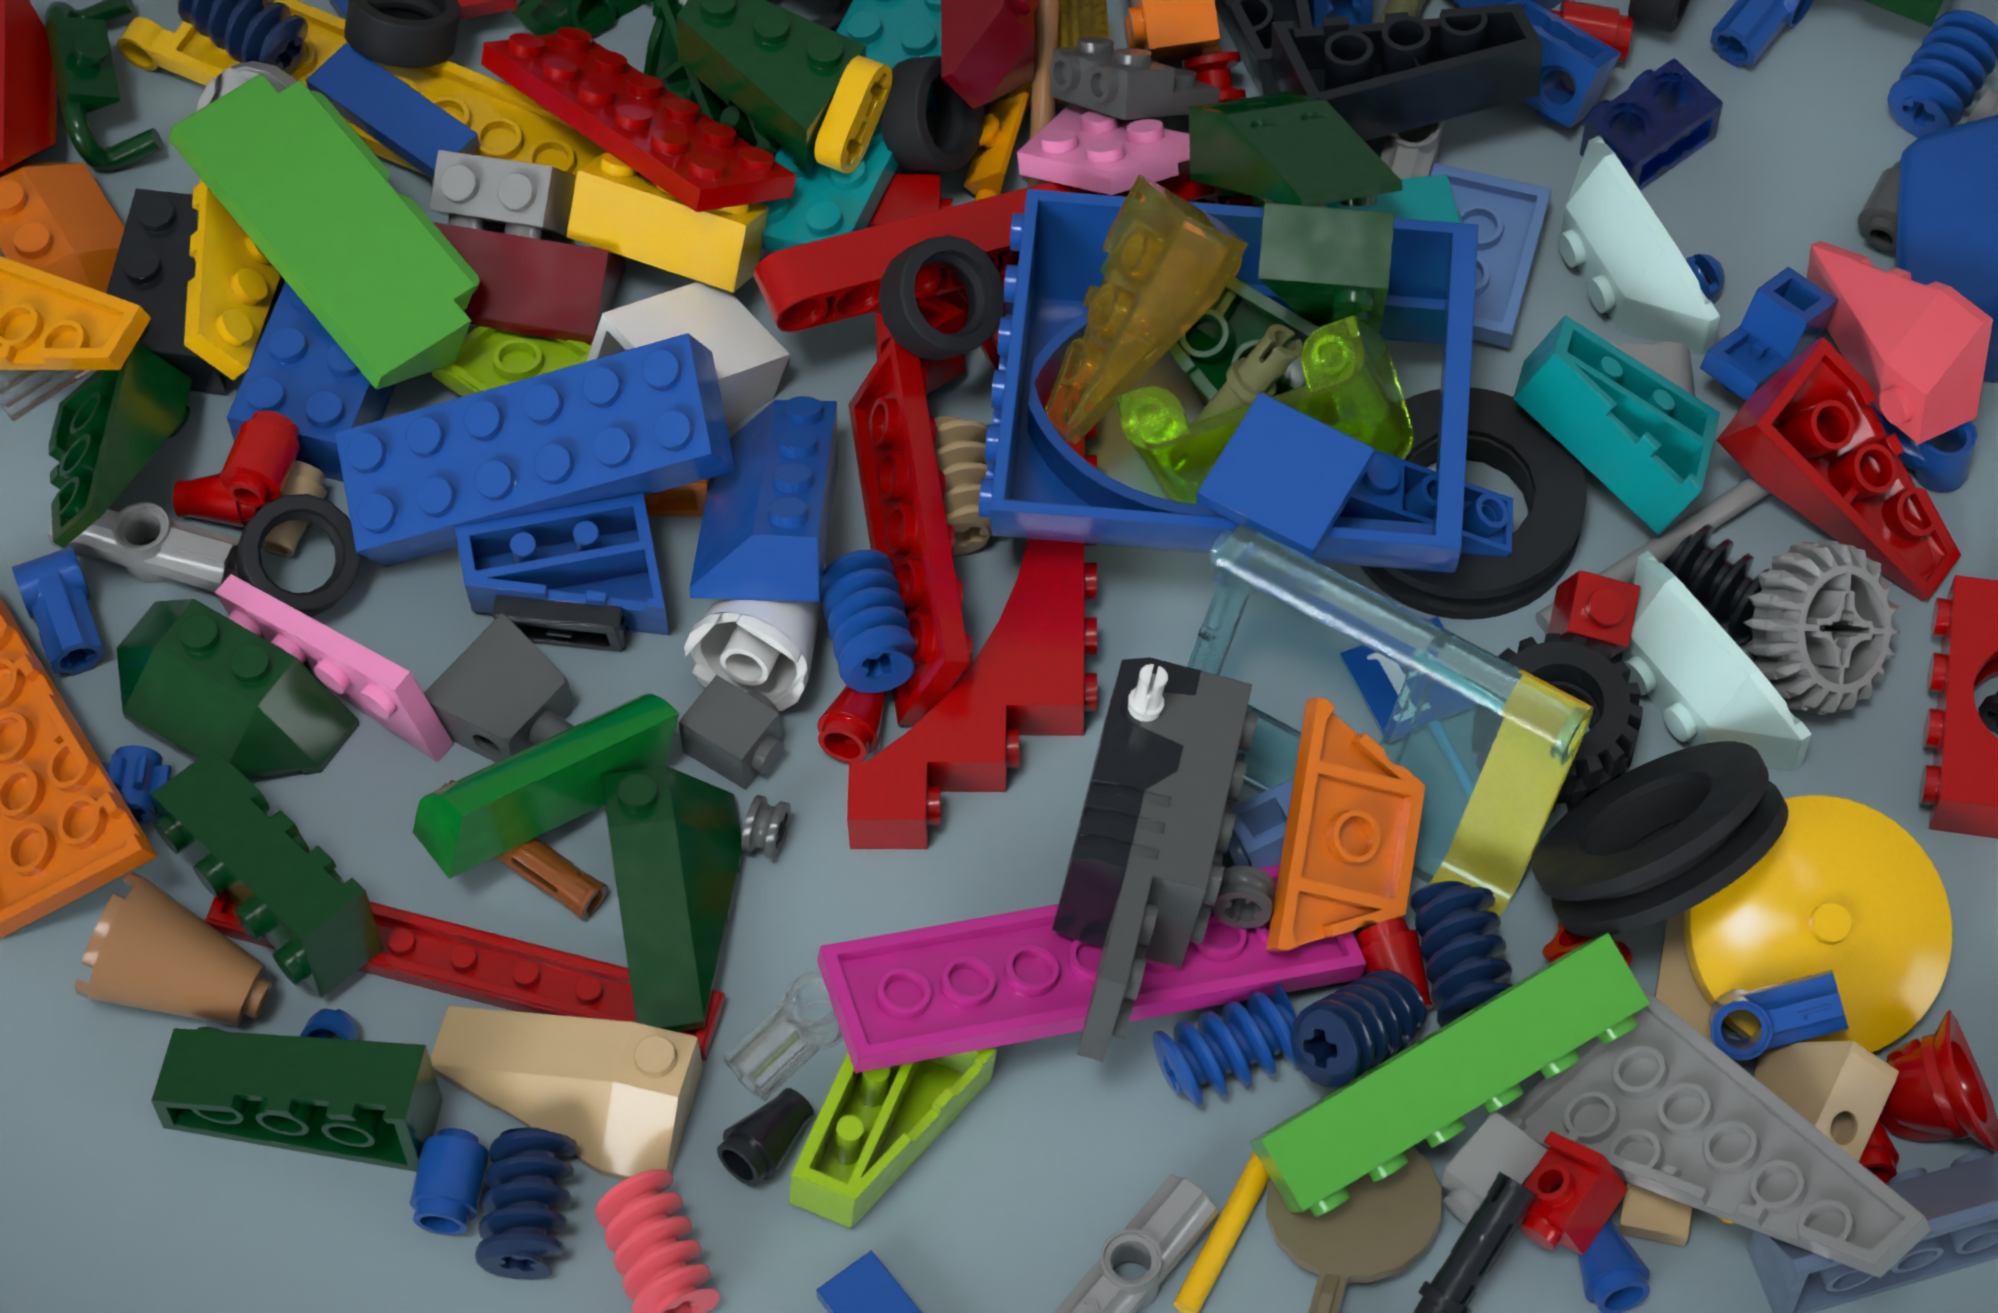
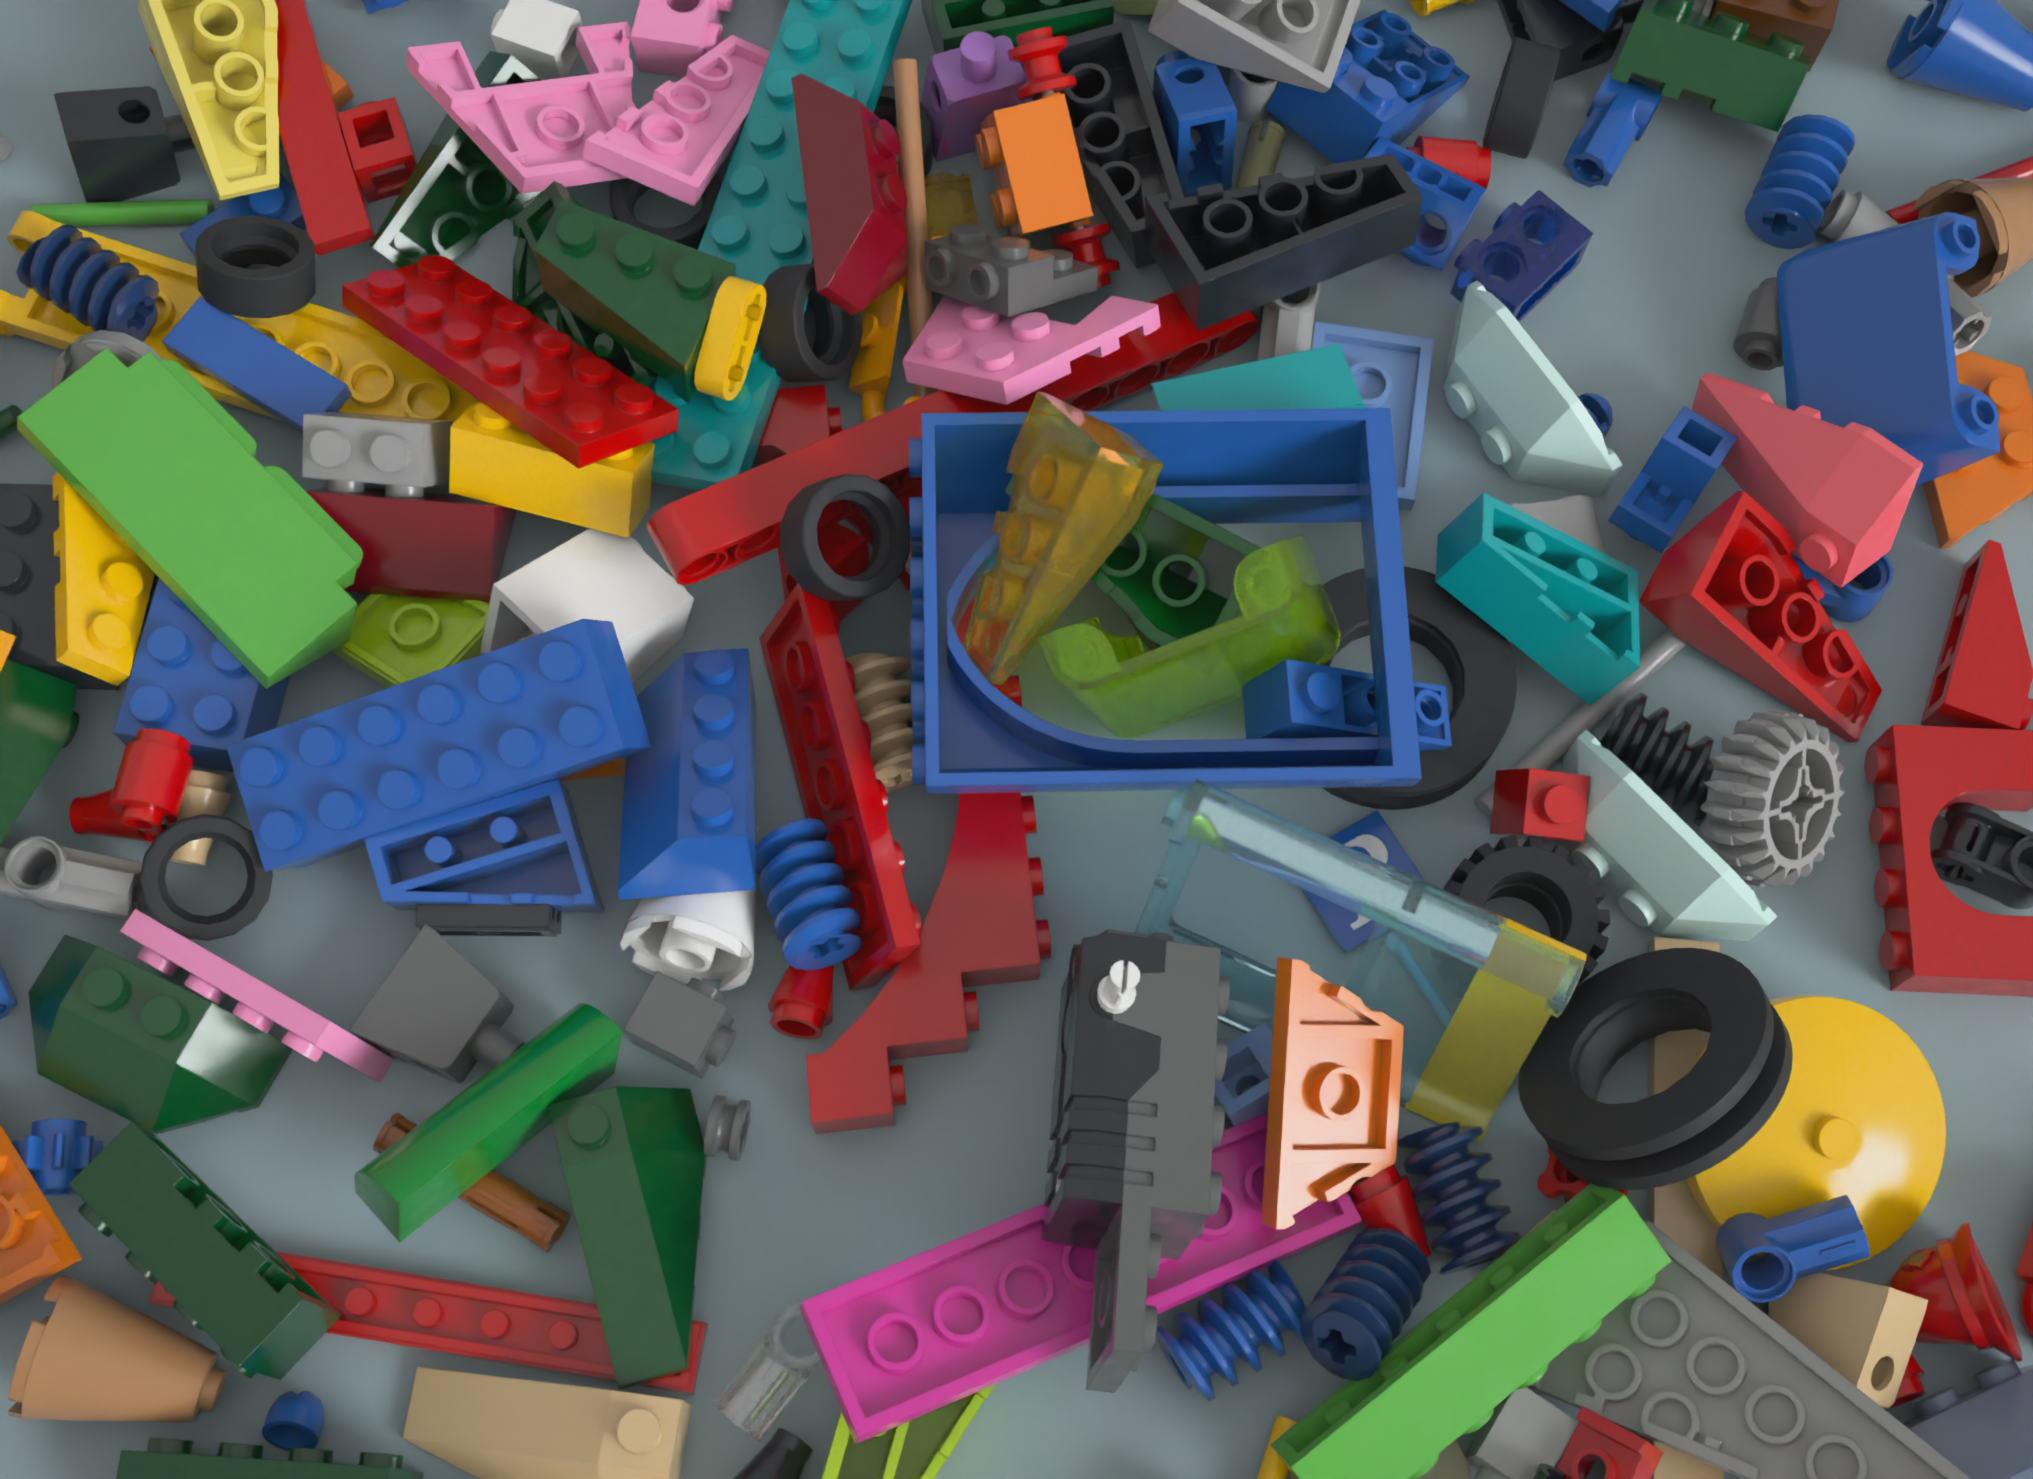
camera: 10 degrees left, 10 degrees up
olive pin [1167,324,1304,477] -> none
dark green slope [1189,92,1402,208] -> none
blue tile [1196,392,1375,561] -> none
dark grey bush [1212,865,1276,928] -> none
dark green wedge [1258,203,1395,342] -> none

